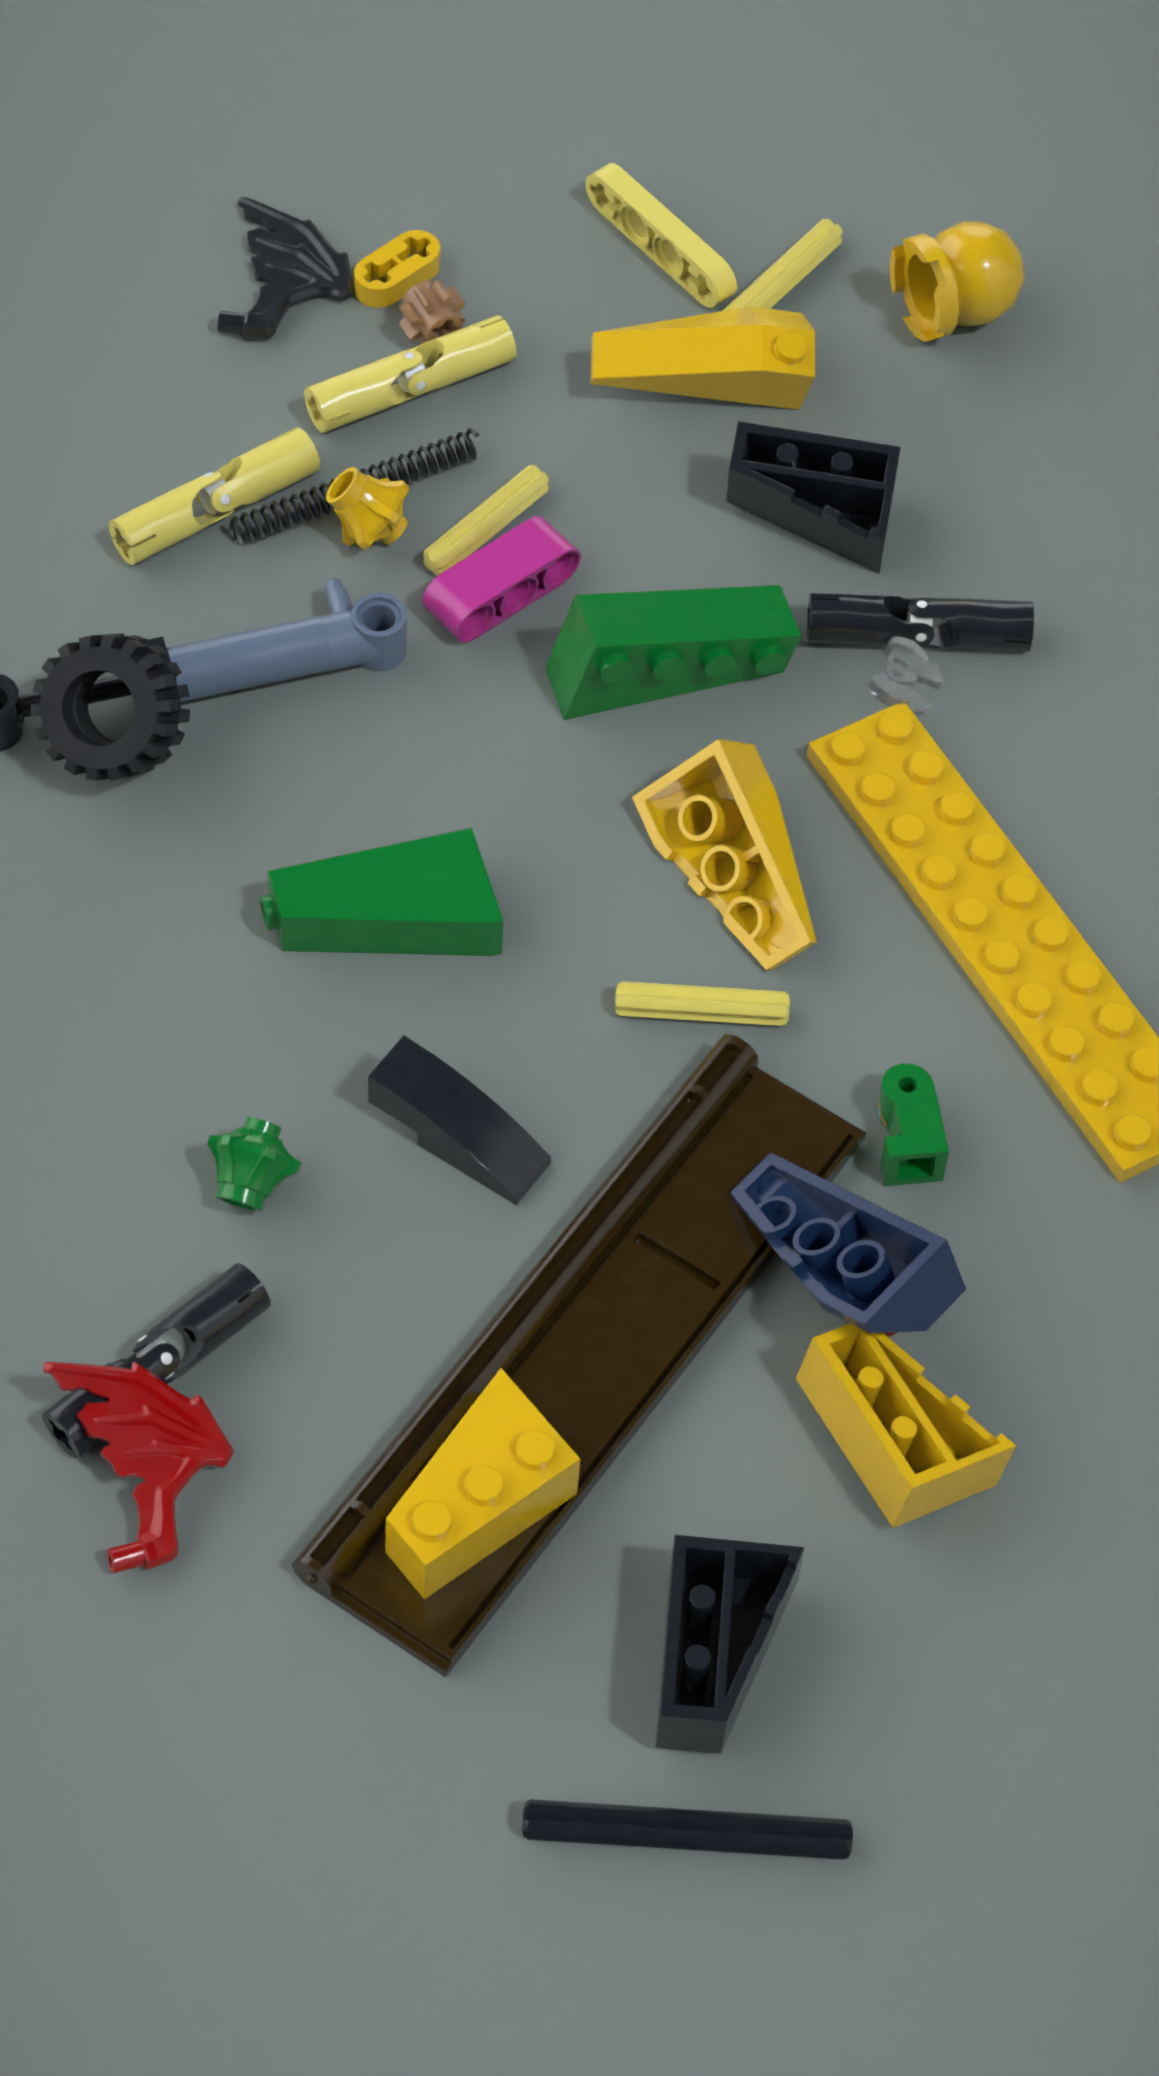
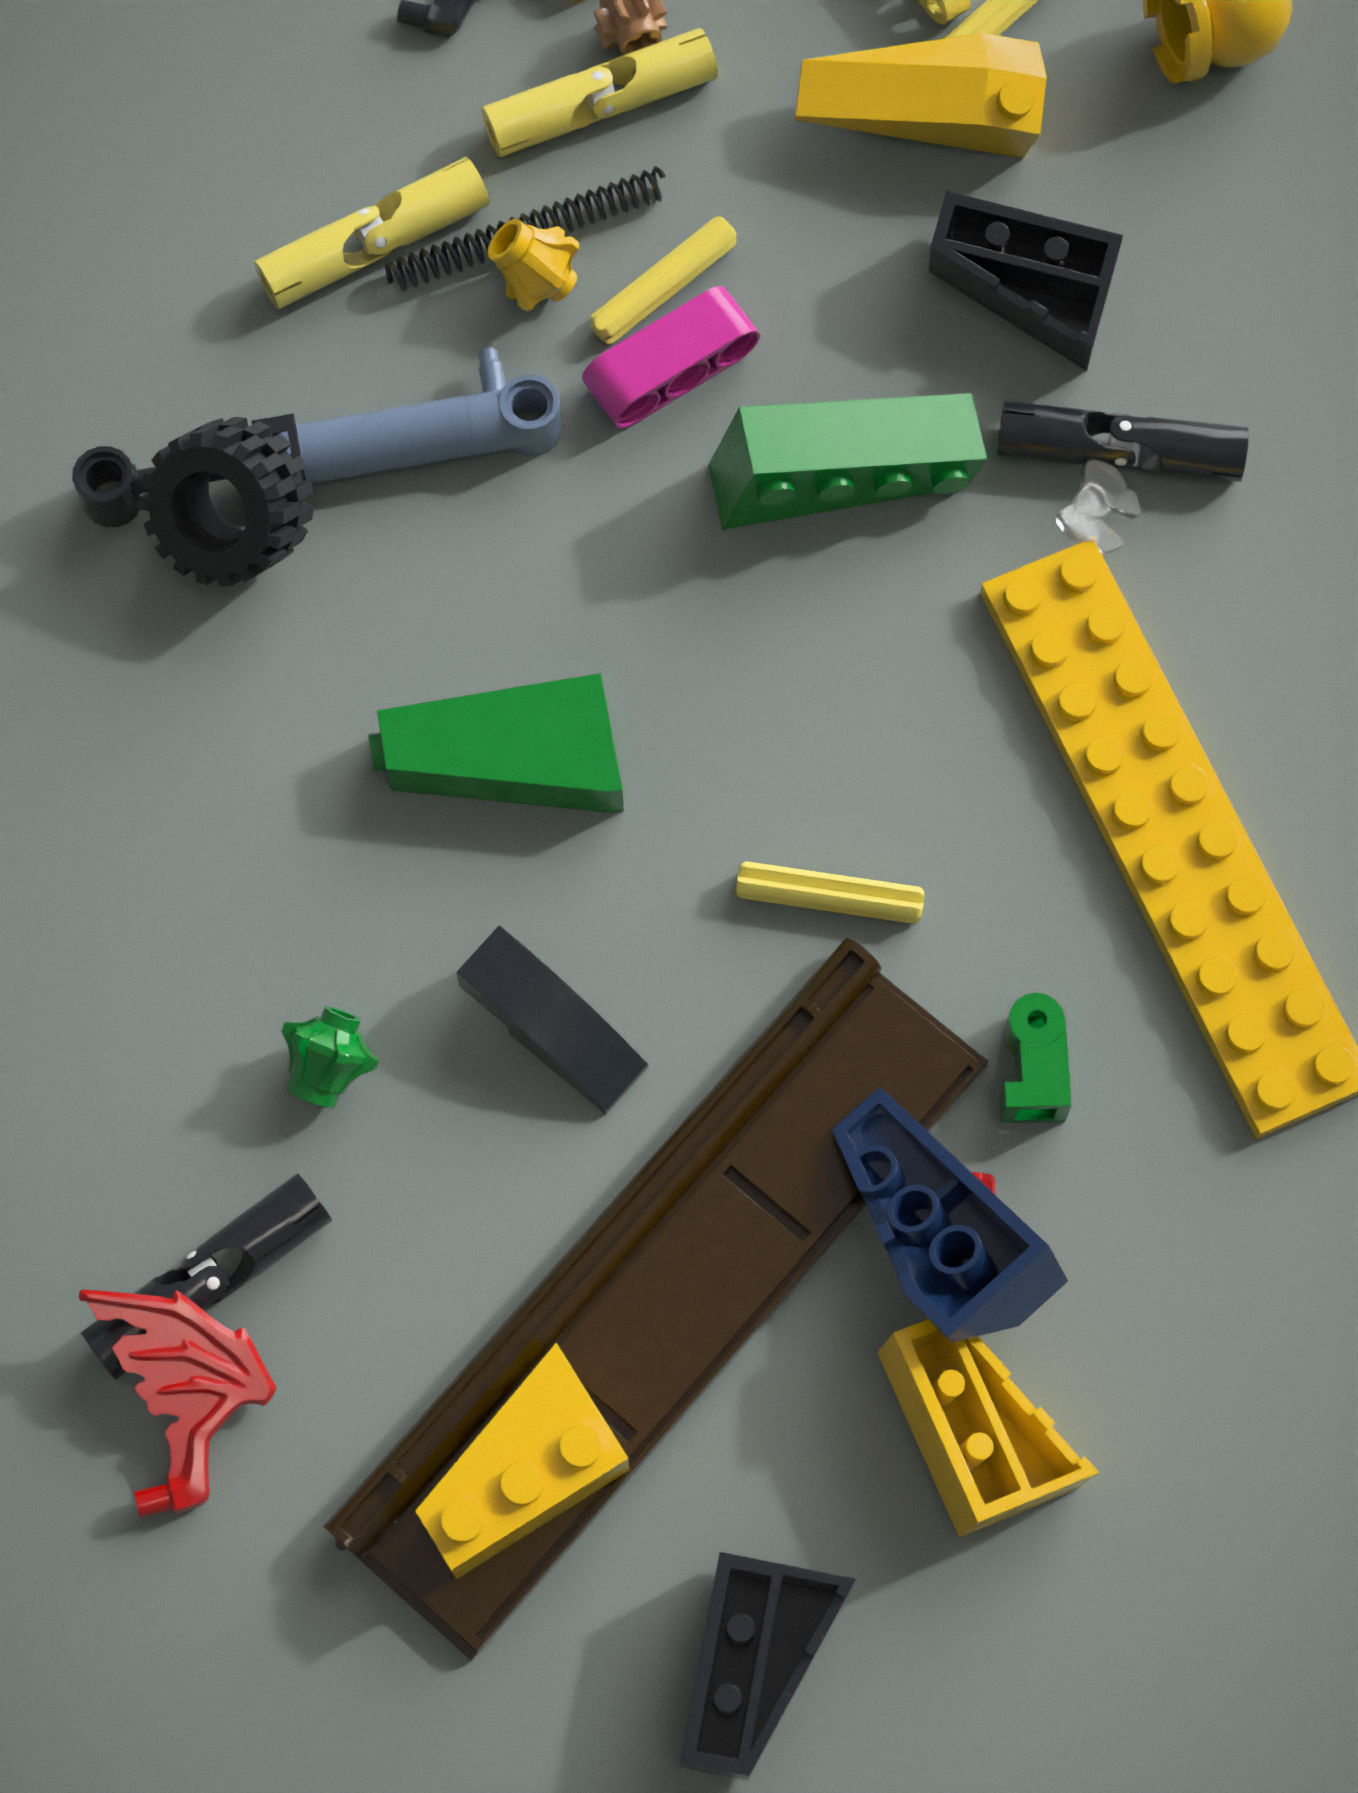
camera: 10 degrees right, 15 degrees up
yellow wedge [632,739,817,971] -> none

